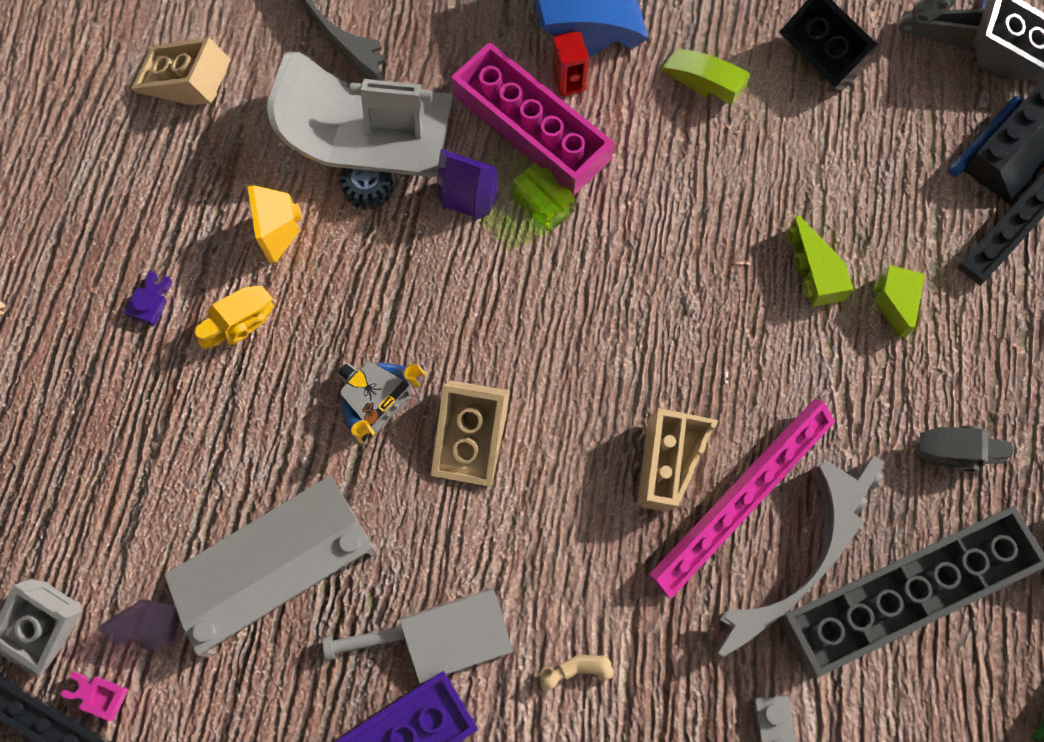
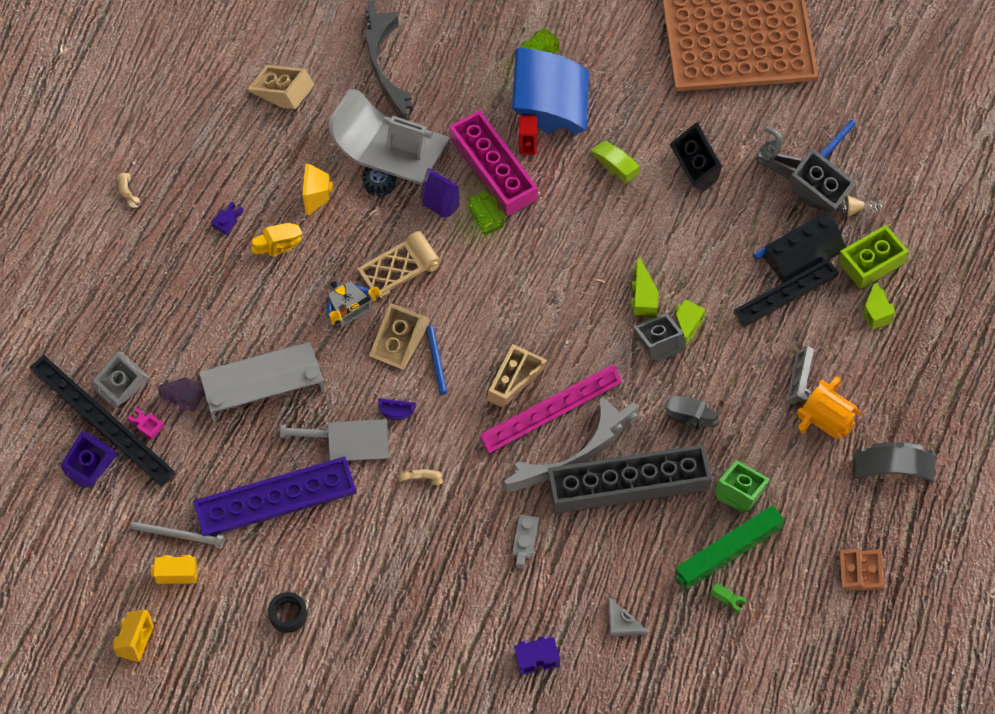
camera: 15 degrees right, 10 degrees down
none -> tan piece [357,231,441,299]
none -> dark purple plate [378,398,417,421]
none -> blue bar [426,325,447,395]
none -> dark grey slope [633,313,686,362]

